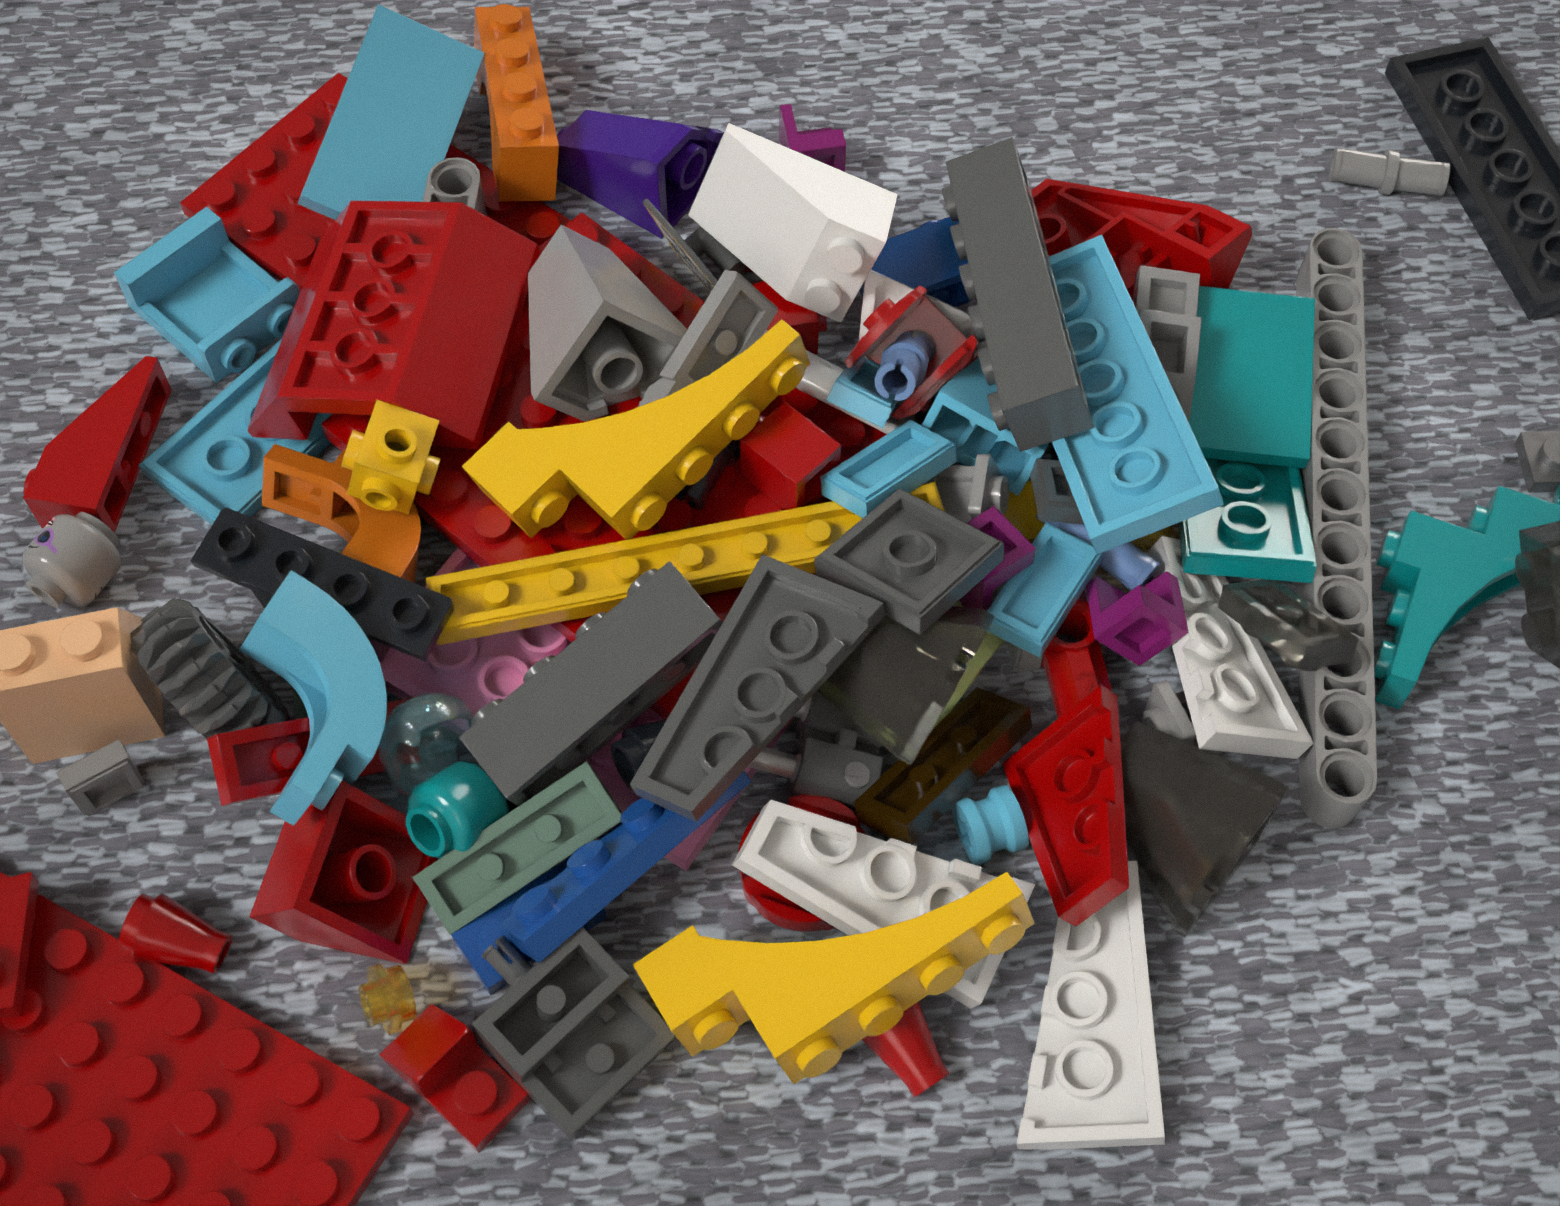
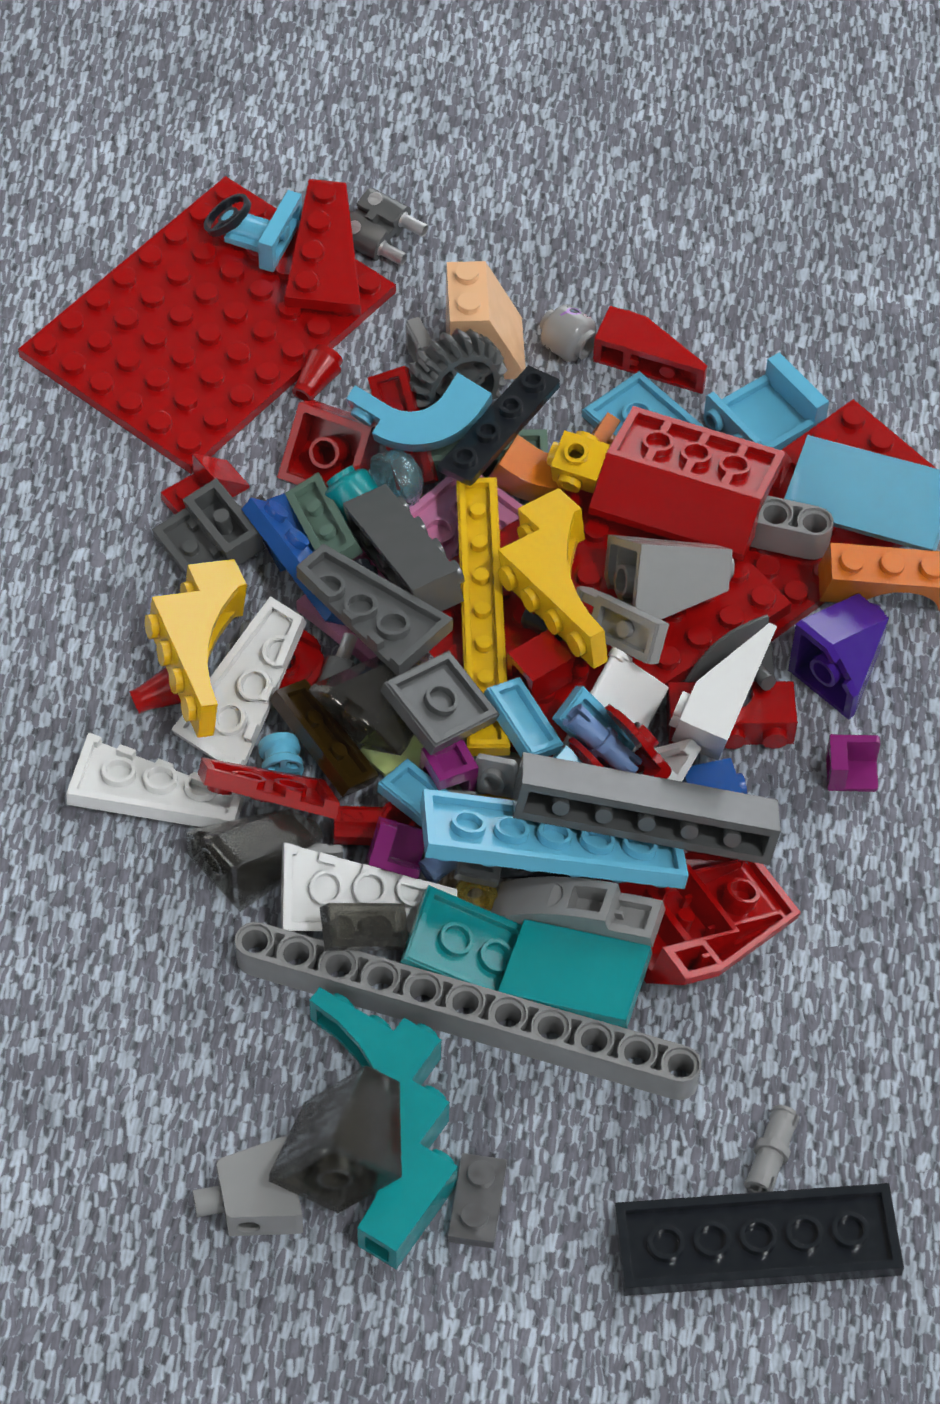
camera: 100 degrees right, 5 degrees down
clear yellow plate [358,963,417,1035] -> none

